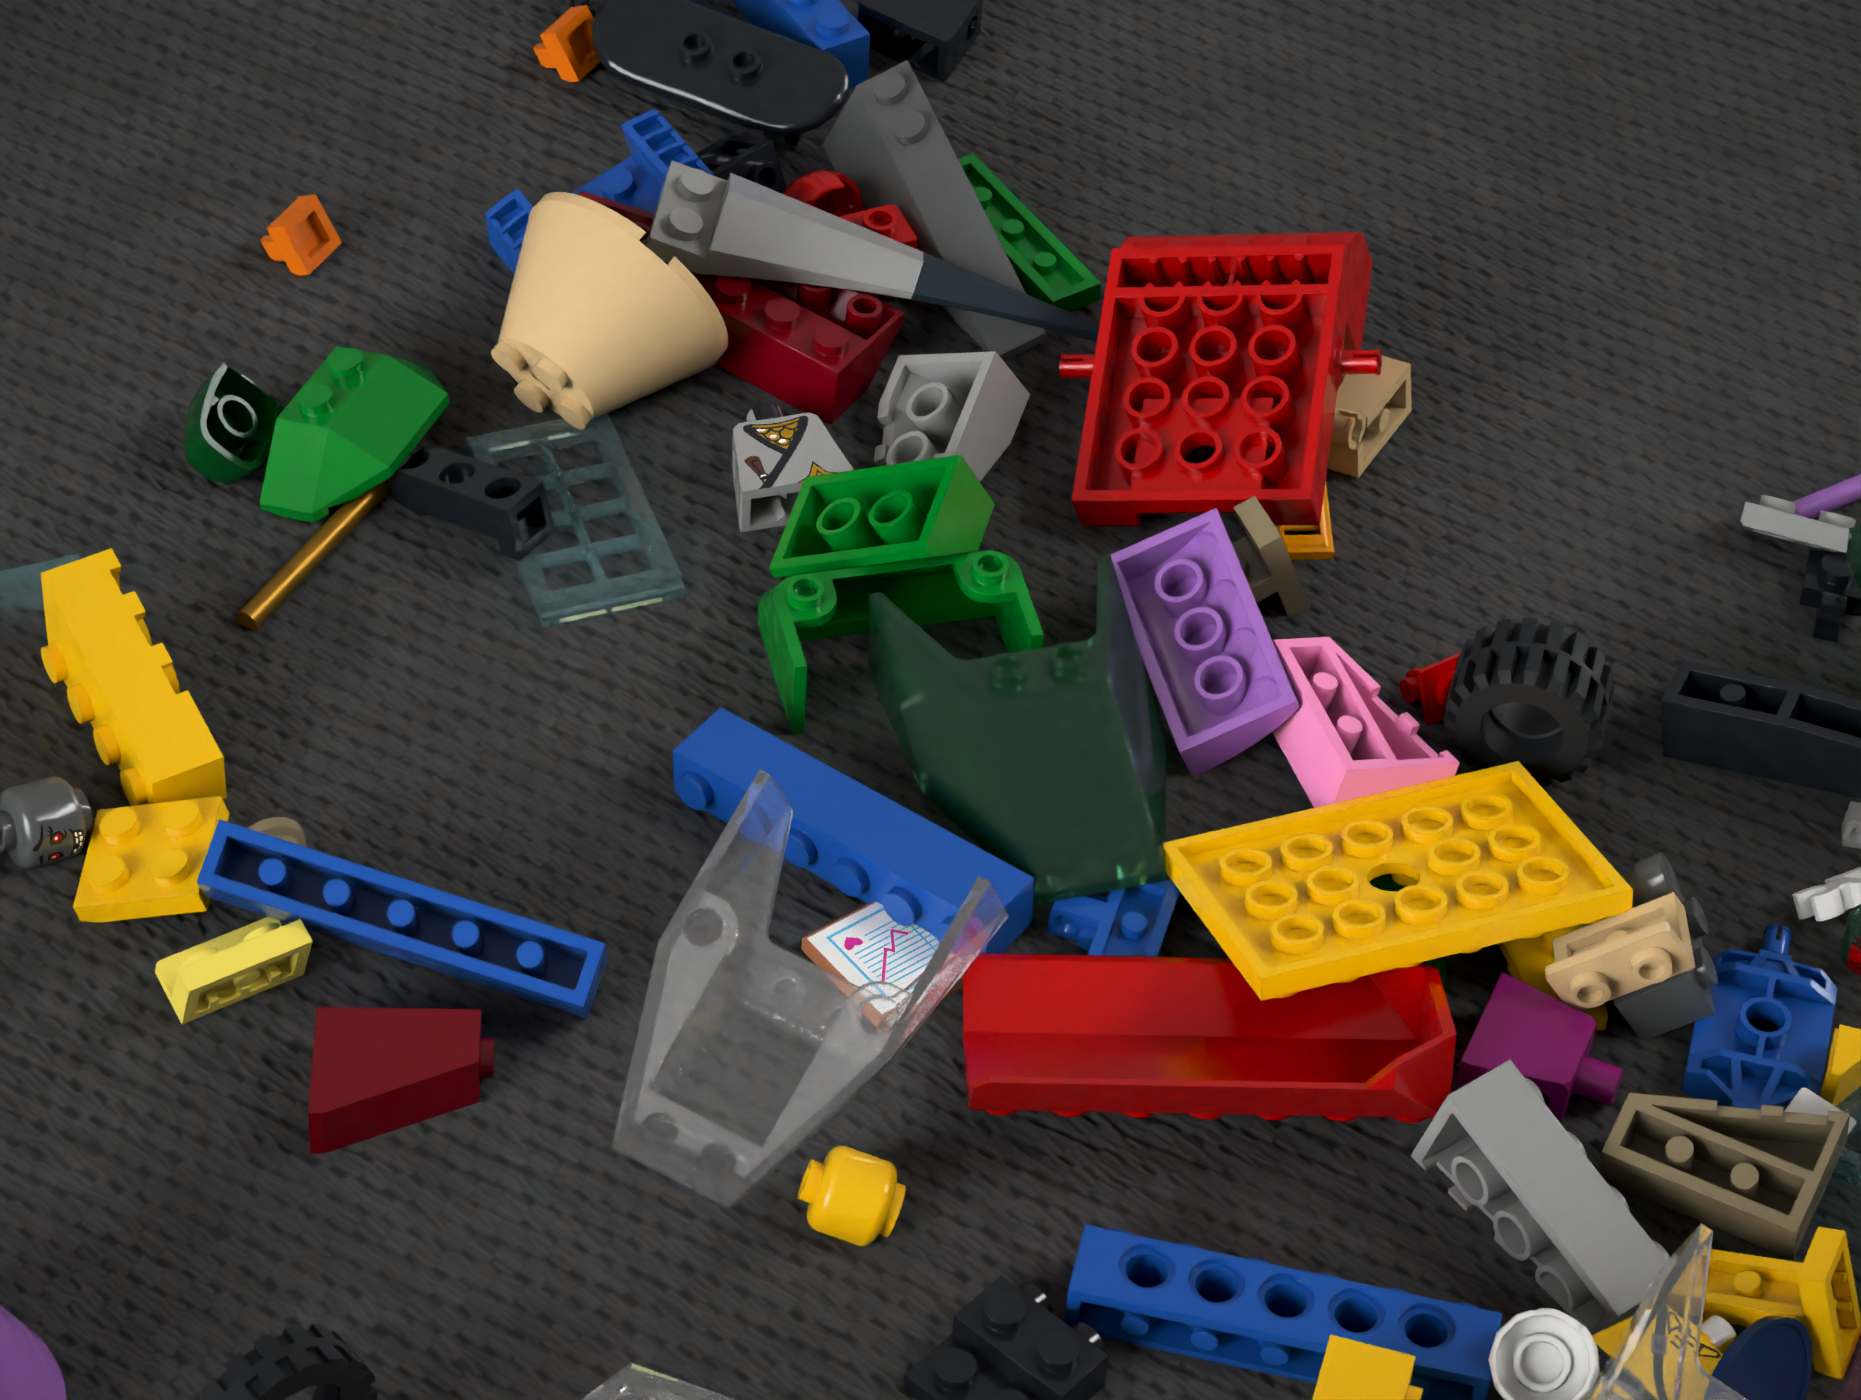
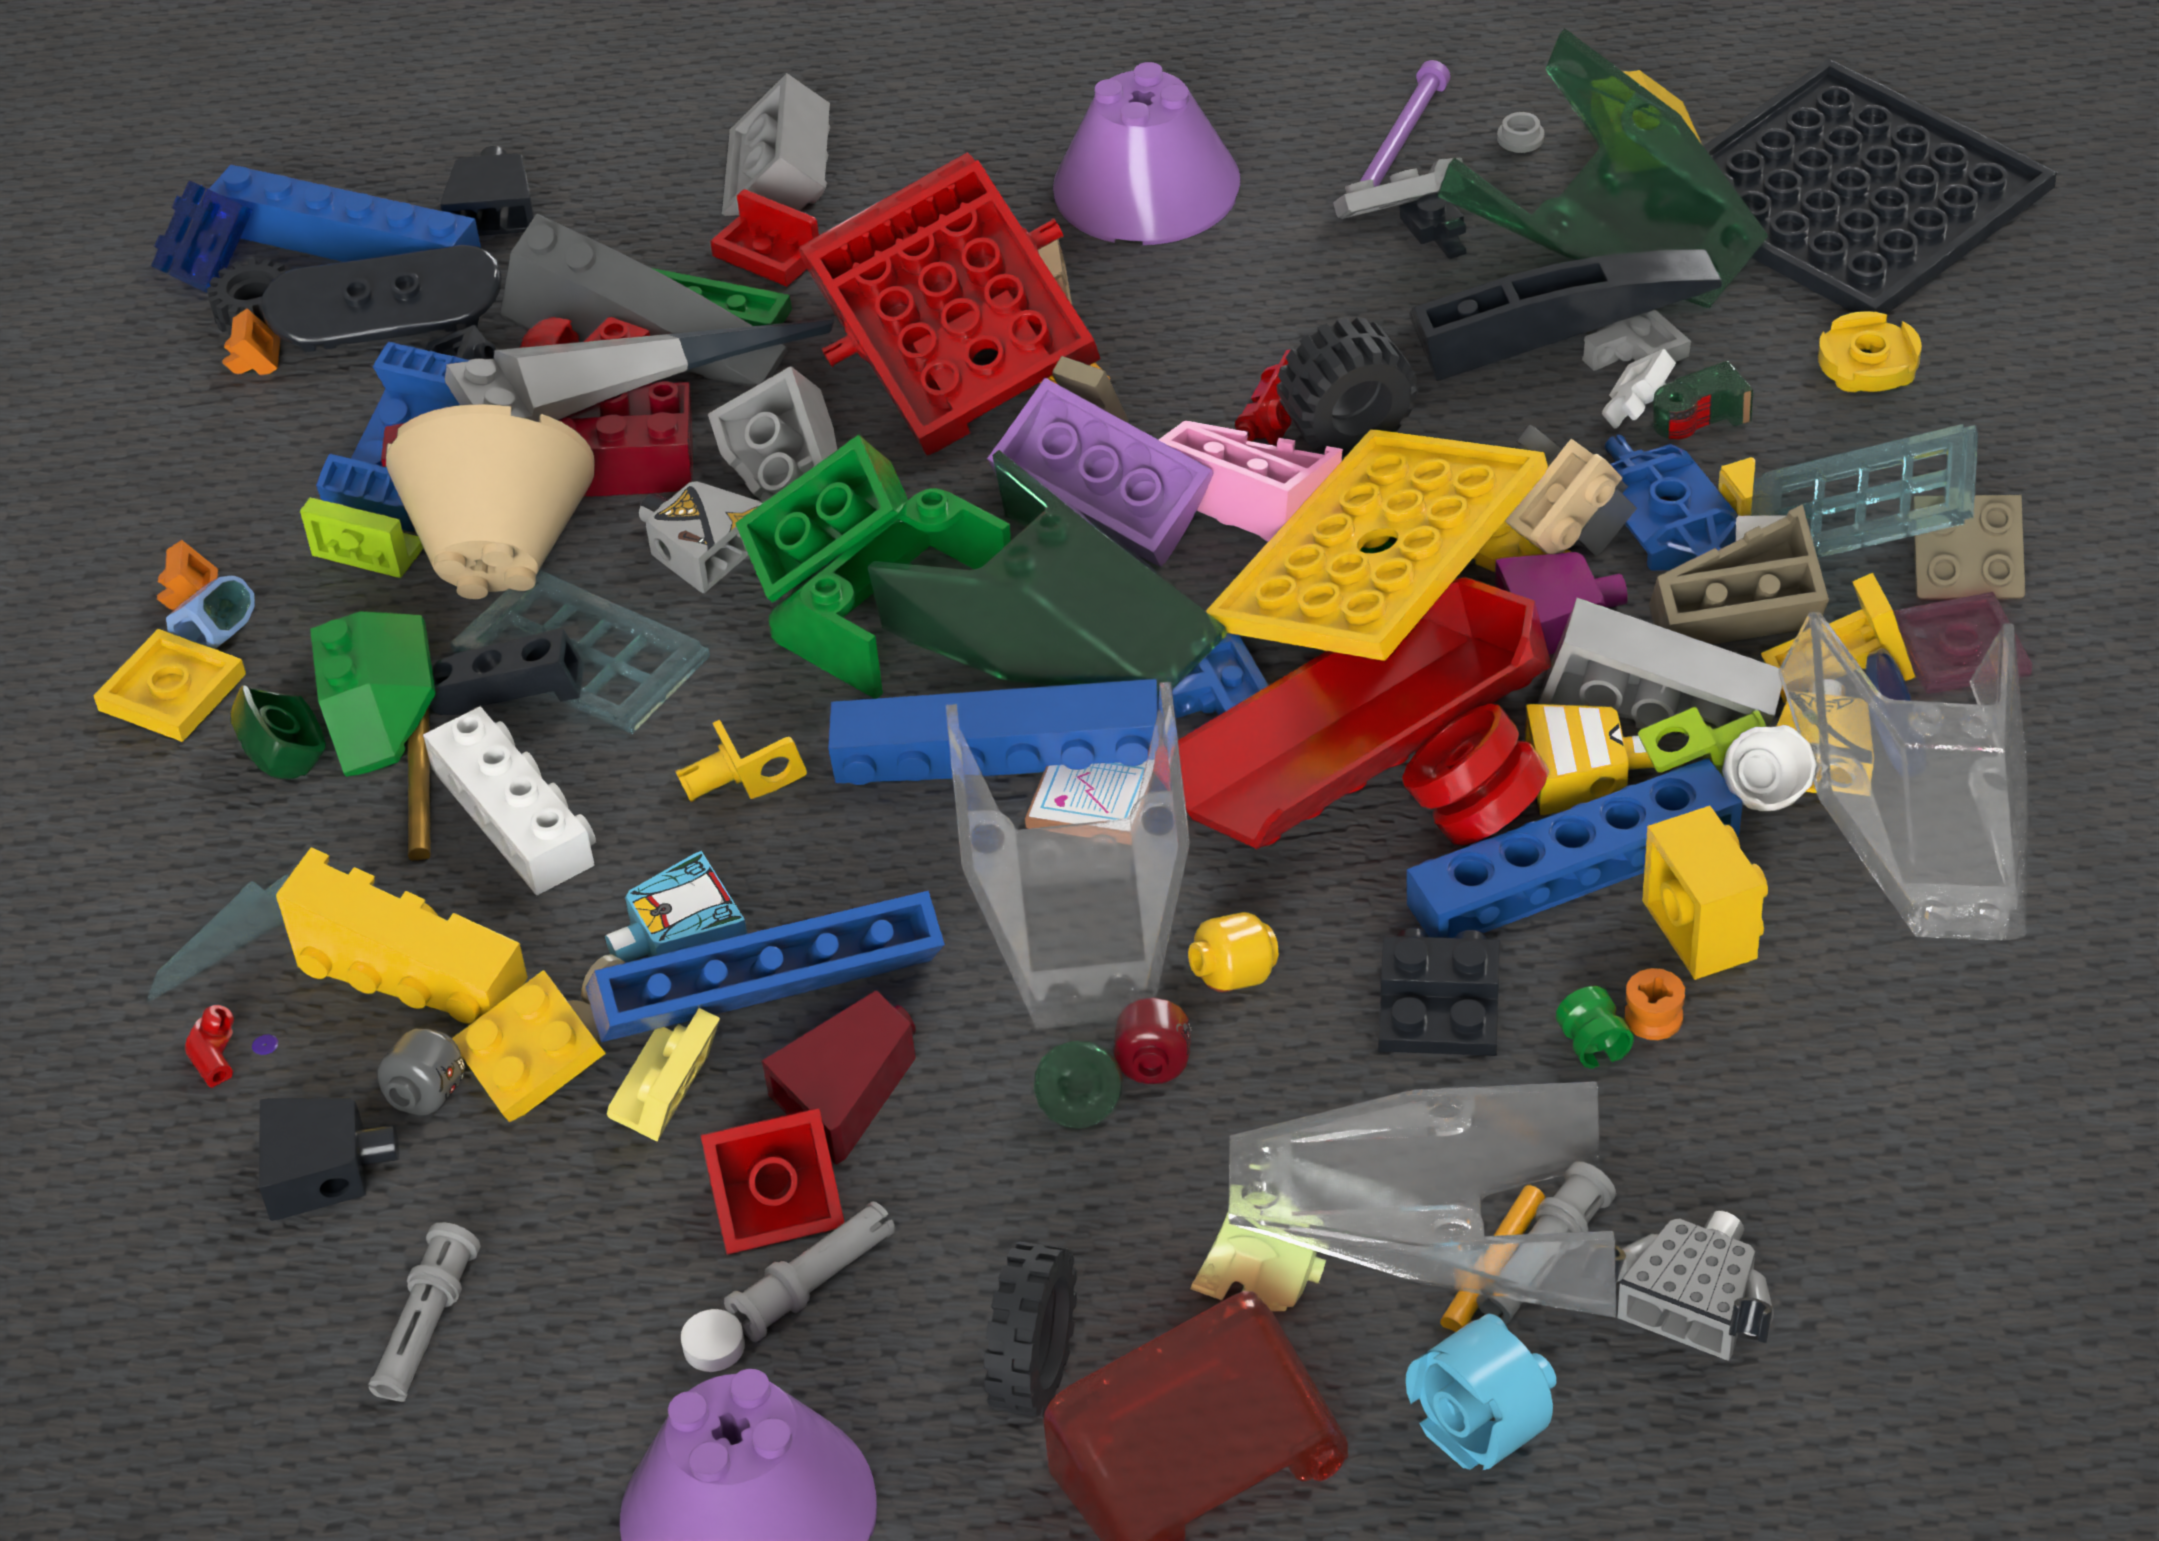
camera: 30 degrees left, 0 degrees up
none -> yellow plate [93,629,246,742]
none -> medium blue rock [166,576,255,649]
none -> lime bracket [300,497,423,578]
none -> white brick [423,707,596,895]
none -> torso [605,851,747,963]
none -> yellow bracket [675,719,807,802]
none -> white tile [681,1309,745,1372]
none -> red slope [700,1108,845,1254]
none -> red bracket [710,189,819,287]
none -> light grey slope [722,73,830,216]
none -> light grey pin [724,1201,895,1343]
none -> clear green plate [1034,1040,1123,1128]
none -> medium lavender cone [1053,62,1240,245]
none -> dark red head [1113,997,1191,1084]
none -> red wheel [1402,704,1549,846]
none -> yellow torso [1525,704,1655,815]
none -> lime bracket [1638,706,1767,779]

